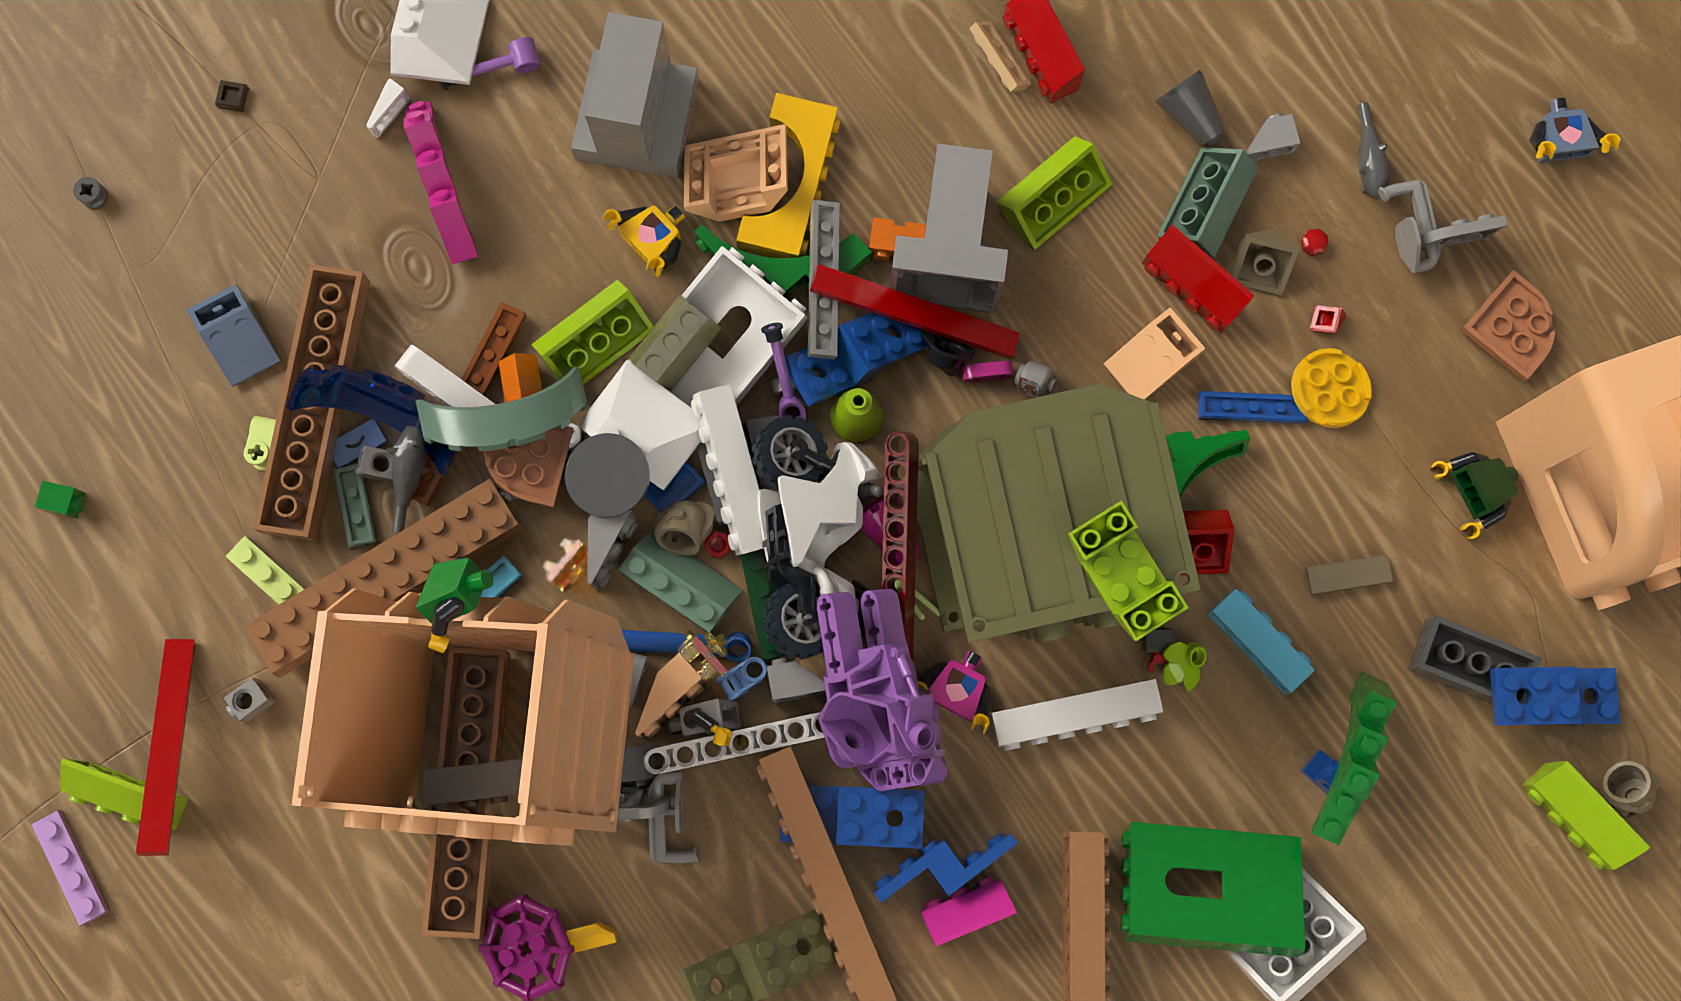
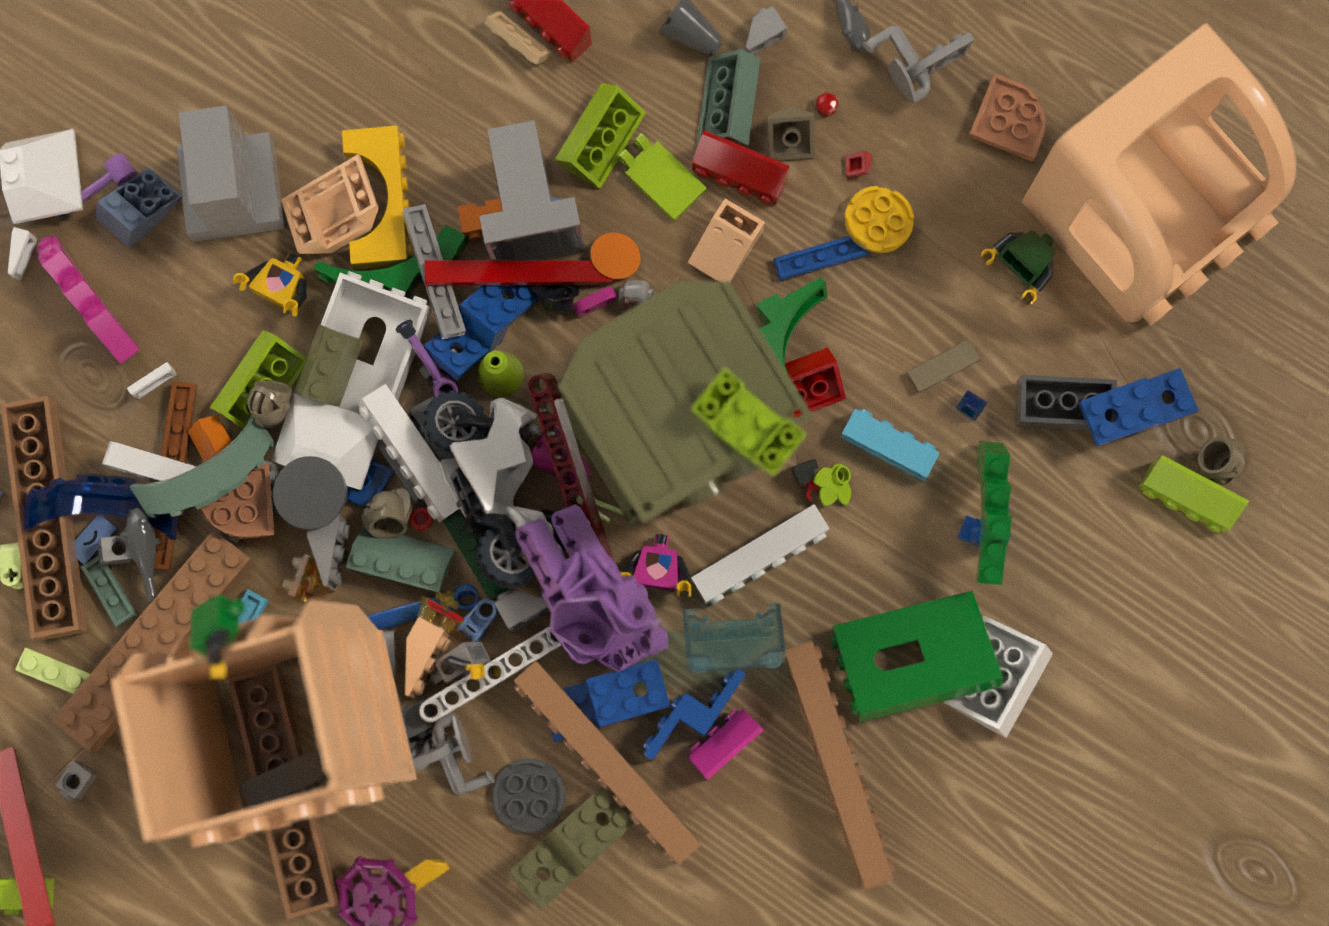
camera: 15 degrees left, 0 degrees up
none -> sand blue slope [95,167,182,248]
none -> white tile [127,362,177,400]
none -> dark tan helmet [247,381,292,428]
none -> dark grey tile [492,758,566,833]
none -> orange sticker [590,232,641,279]
none -> lime tile [619,133,707,222]
none -> clear light blue windscreen [683,603,786,673]
none -> clear blue brick [956,390,988,420]

